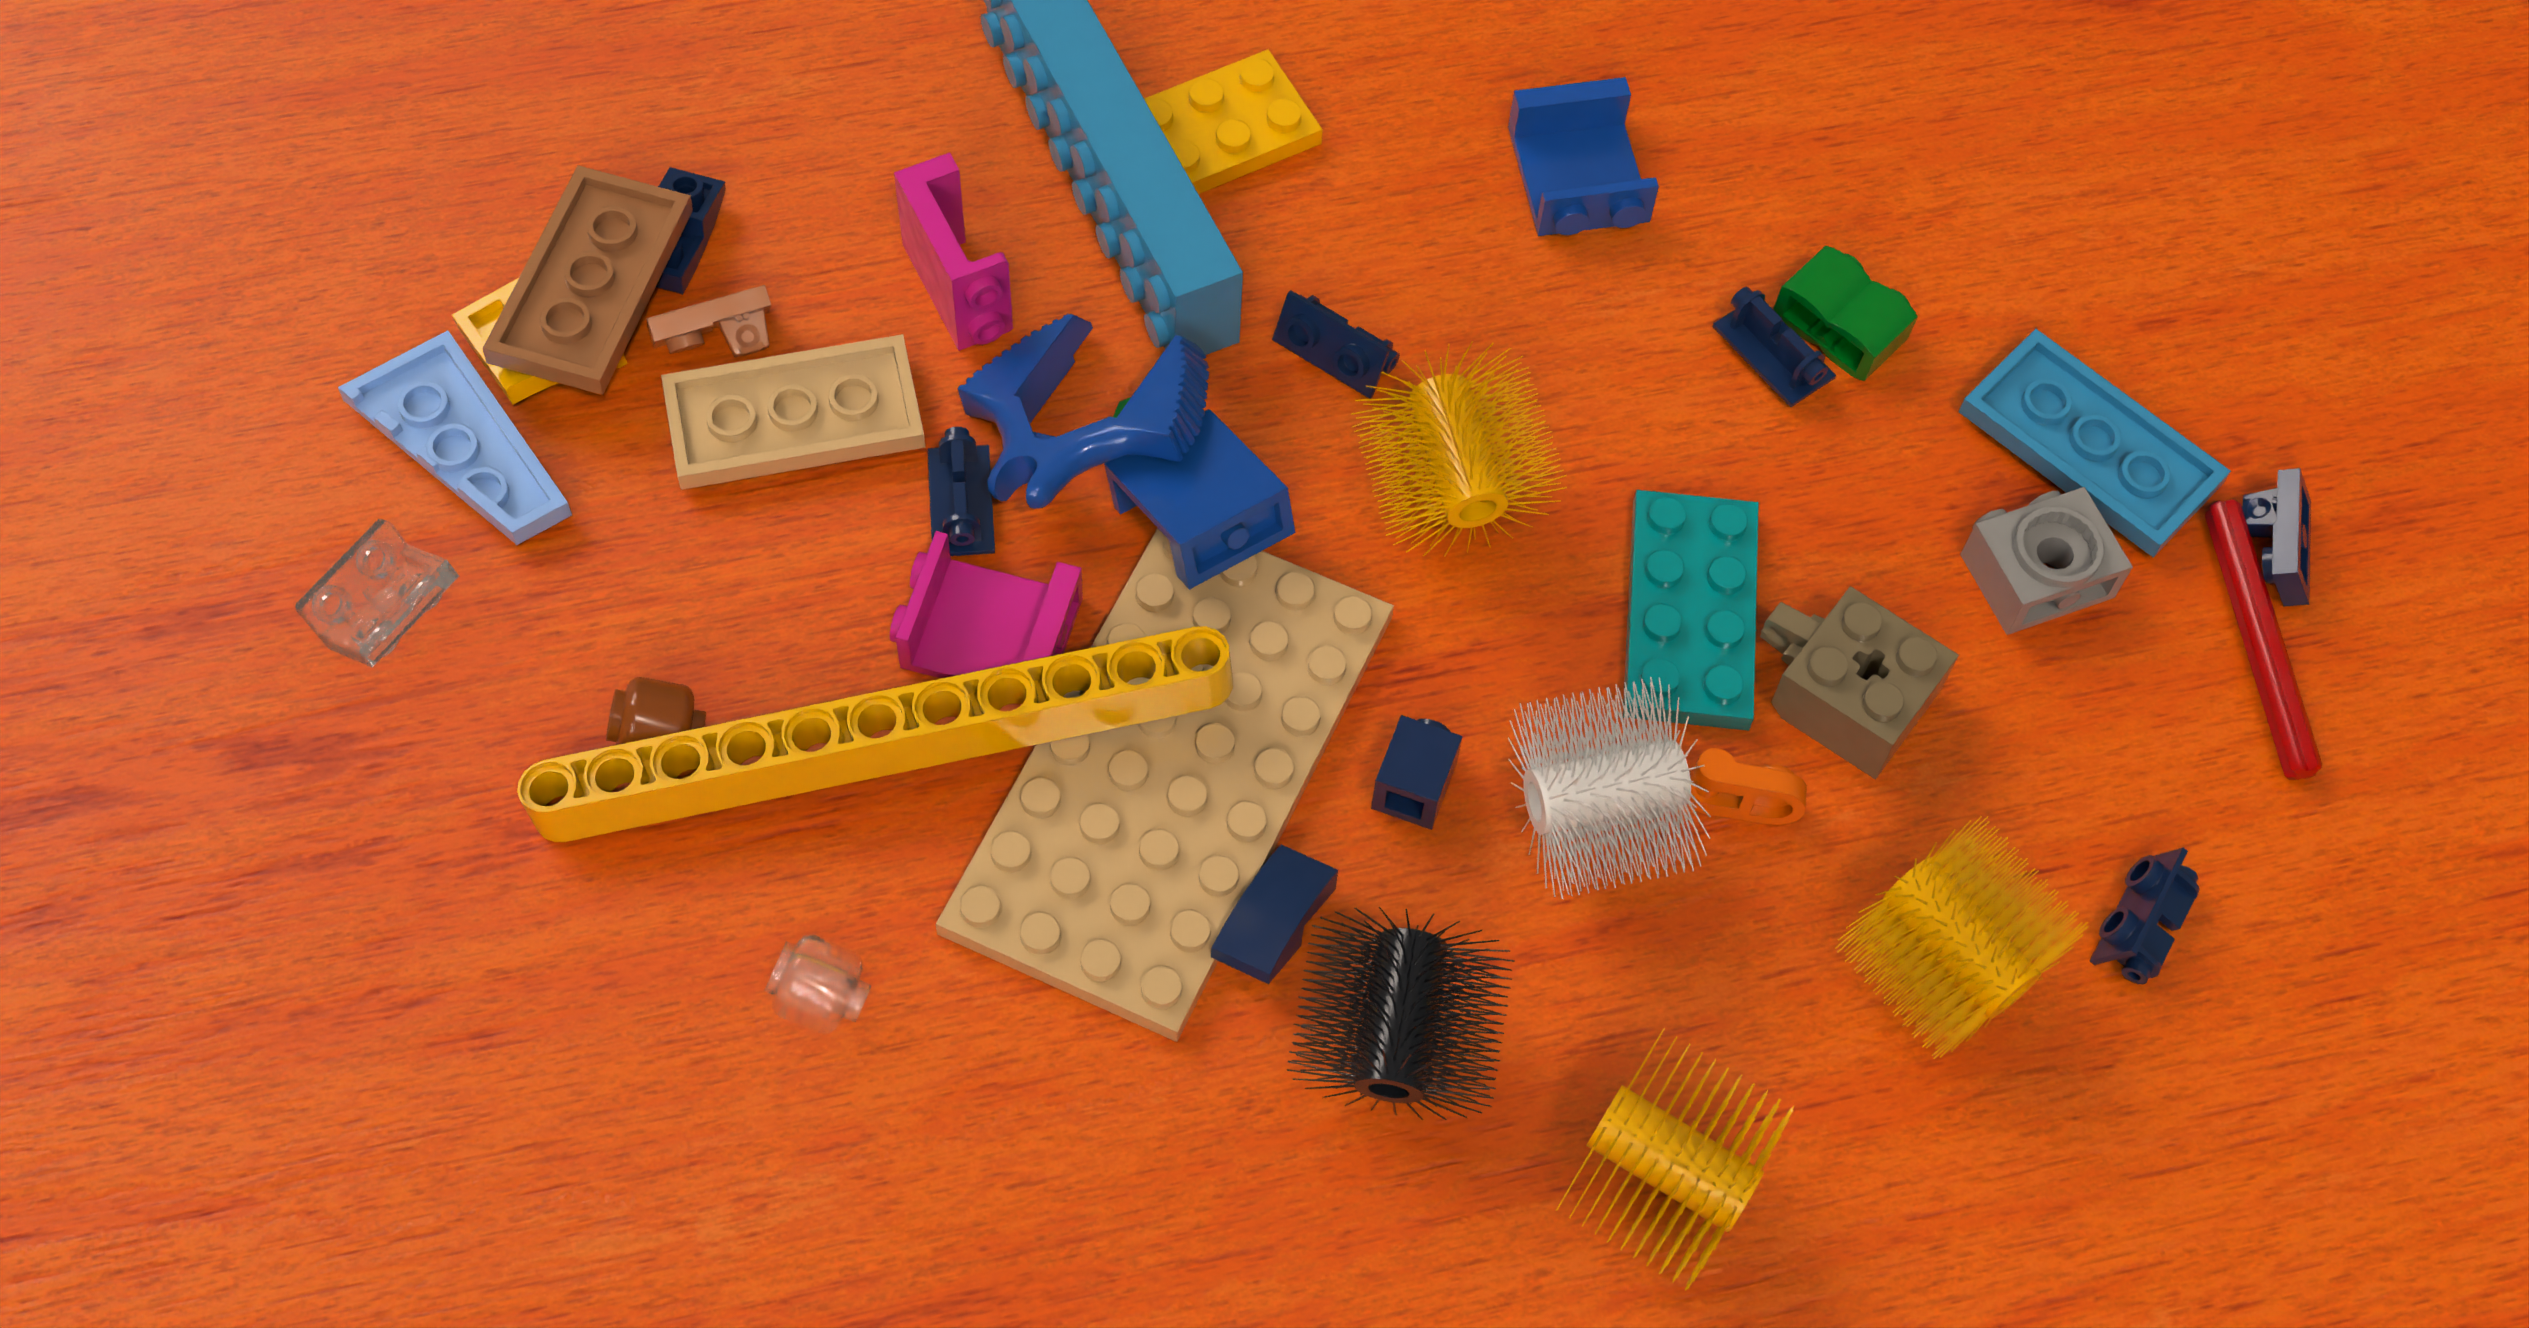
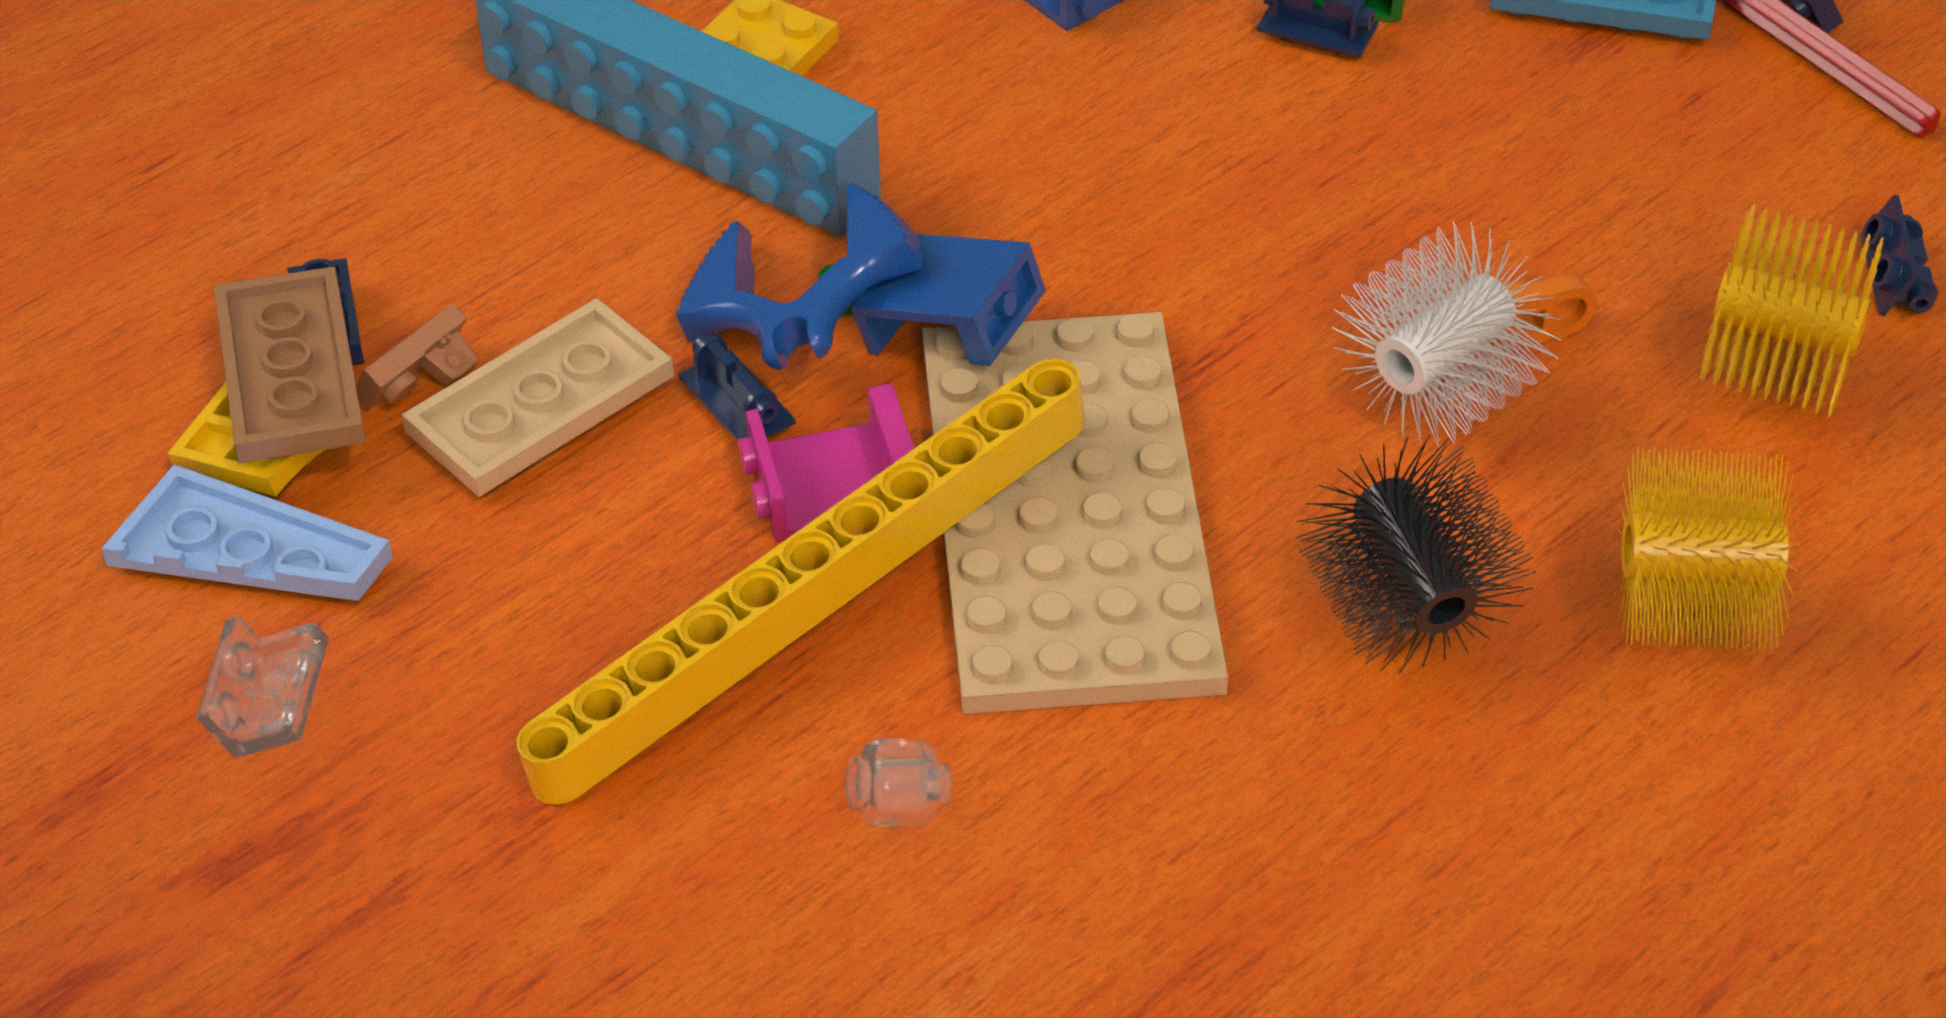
camera: 25 degrees left, 15 degrees down
dark orange head [606,677,706,745] -> none
dark pink panel [894,152,1013,351] -> none
dark blue slope [1211,844,1338,984] -> none
dark blue hinge [1272,290,1400,399] -> none
yellow piece [1351,341,1567,557] -> none
dark blue brick [1371,715,1463,830] -> none
teal plate [1623,489,1759,731] -> none
dark tan hinge [1760,586,1959,780] -> none
light grey brick [1960,487,2133,635] -> none

